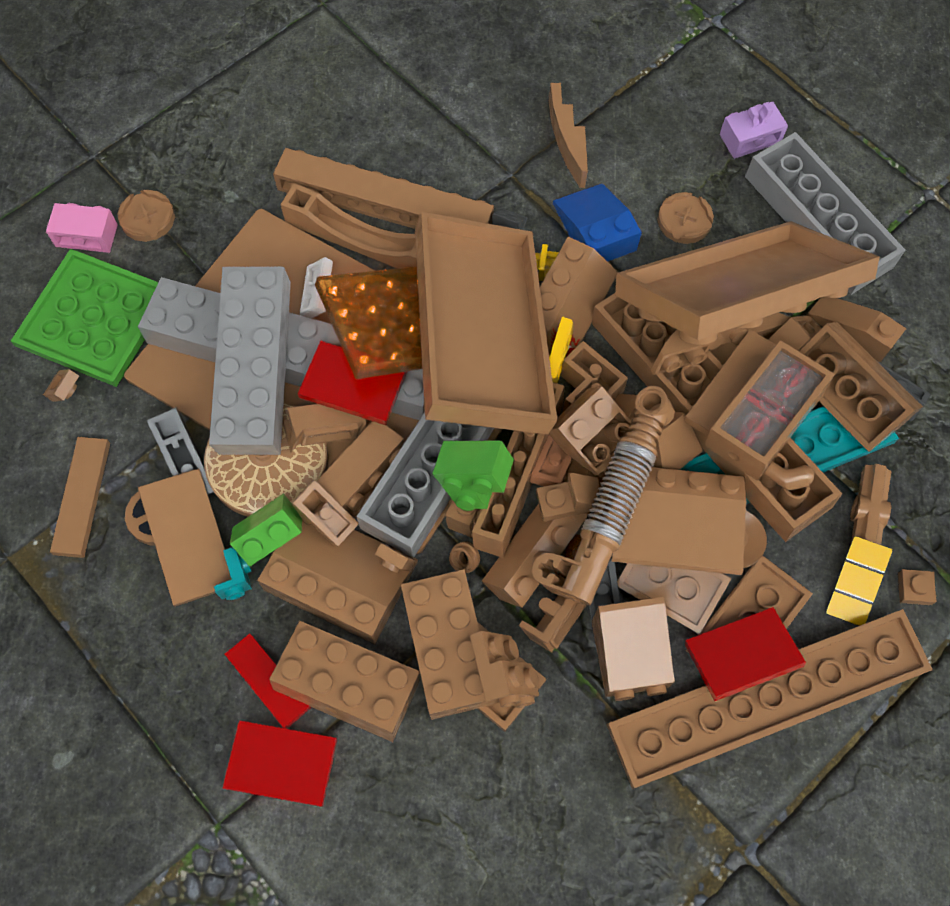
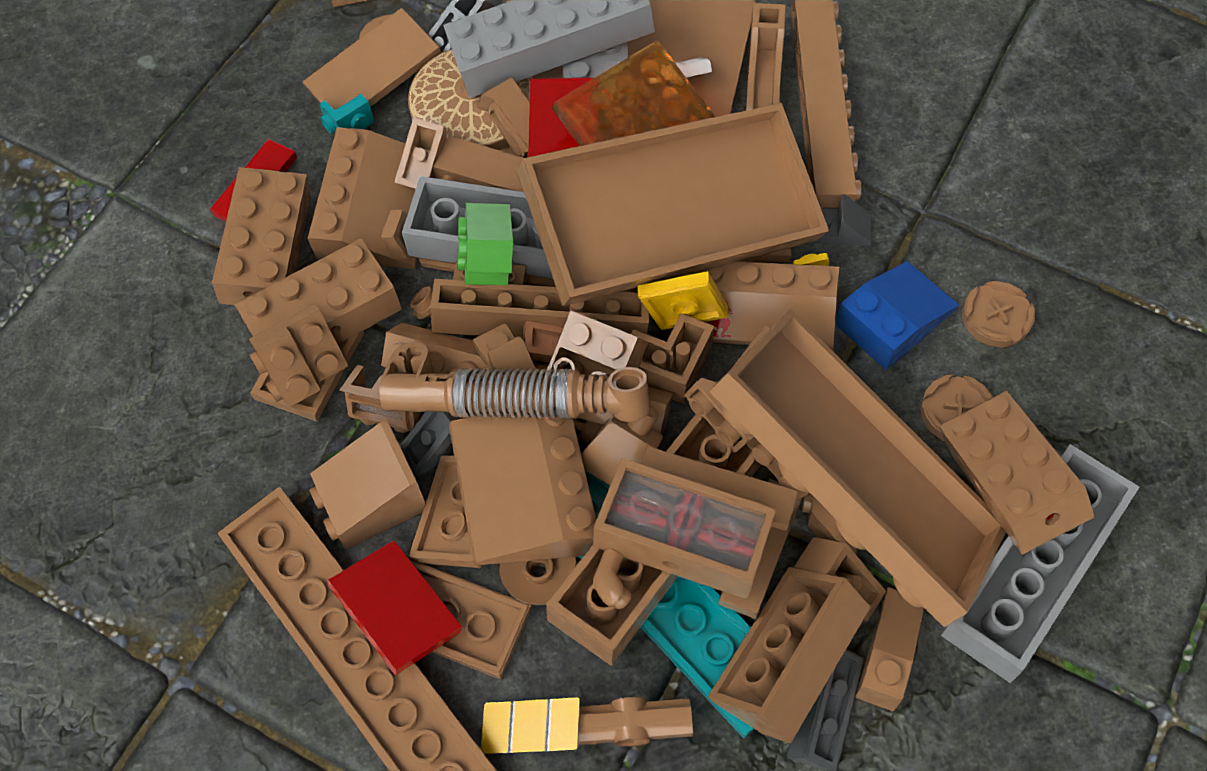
camera: 75 degrees right, 5 degrees down
red tile [222,720,337,807] -> none
bright green brick [230,493,302,567] -> none
medium nougat slope [549,83,588,188] -> none
lavender brick [720,102,788,159] -> none
none -> medium nougat brick [939,391,1095,554]
none -> medium nougat tile [962,281,1035,348]

